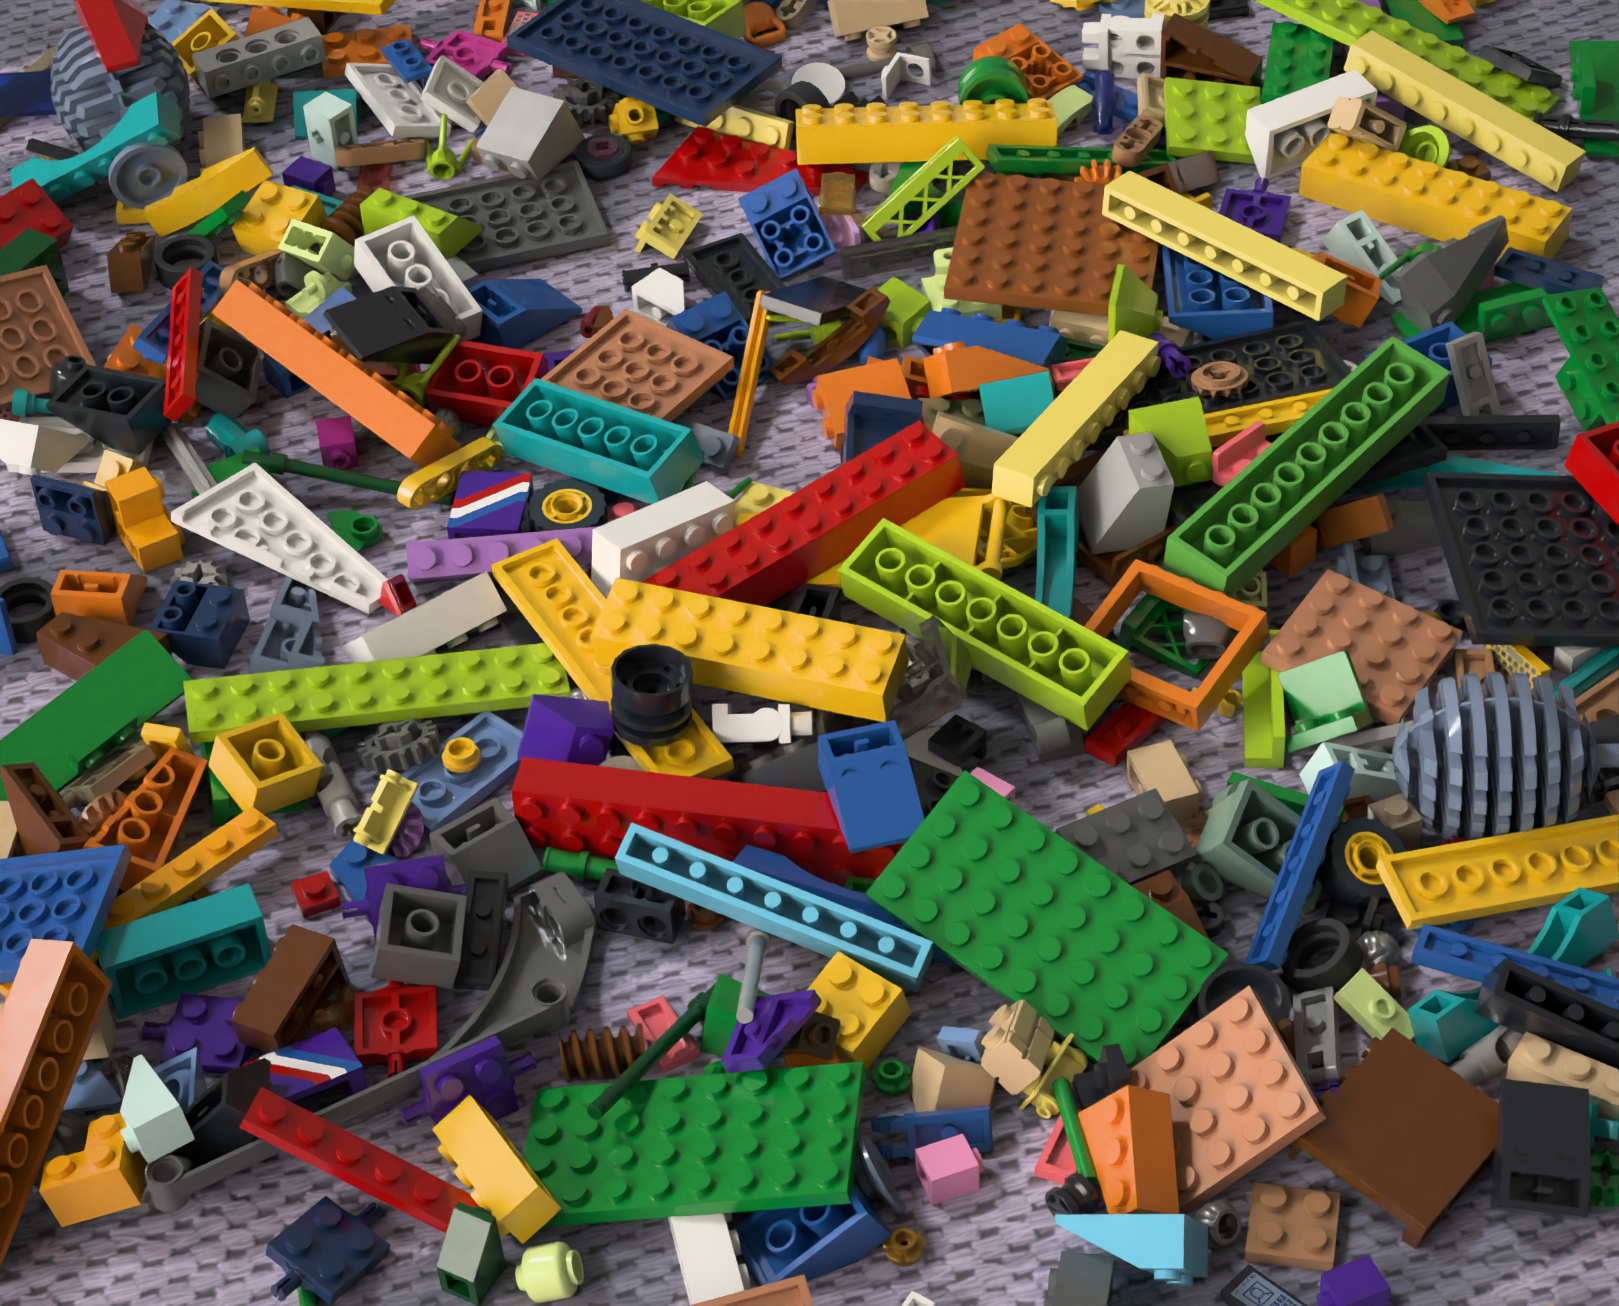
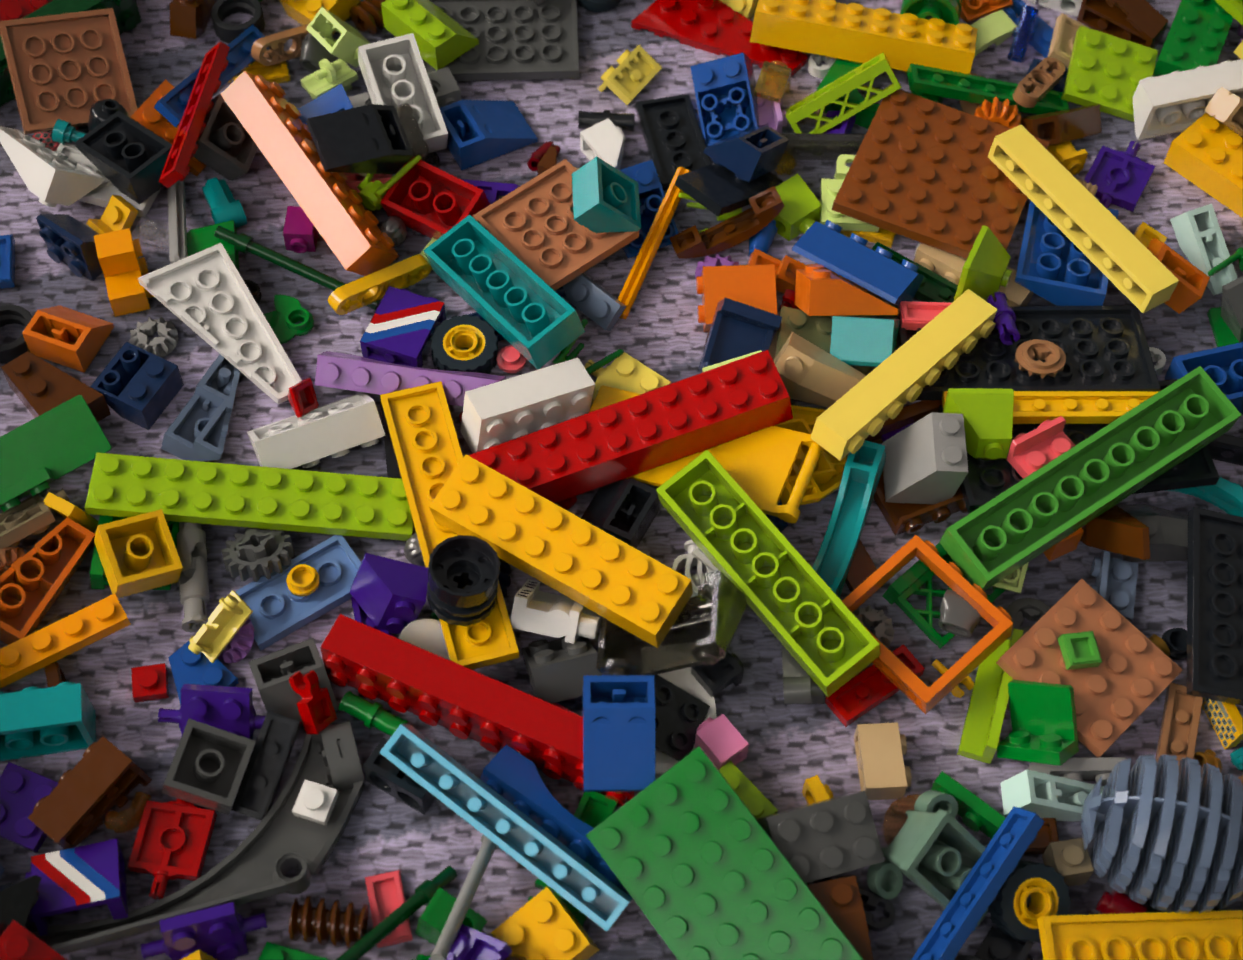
camera: 10 degrees right, 15 degrees up
none -> red plate [289,671,337,735]
none -> white plate [292,779,339,826]
none -> teal slope [572,157,641,233]
none -> dark blue slope [703,125,789,182]
none -> clear yellow plate [775,150,797,175]
none -> bright green tile [1058,631,1102,670]

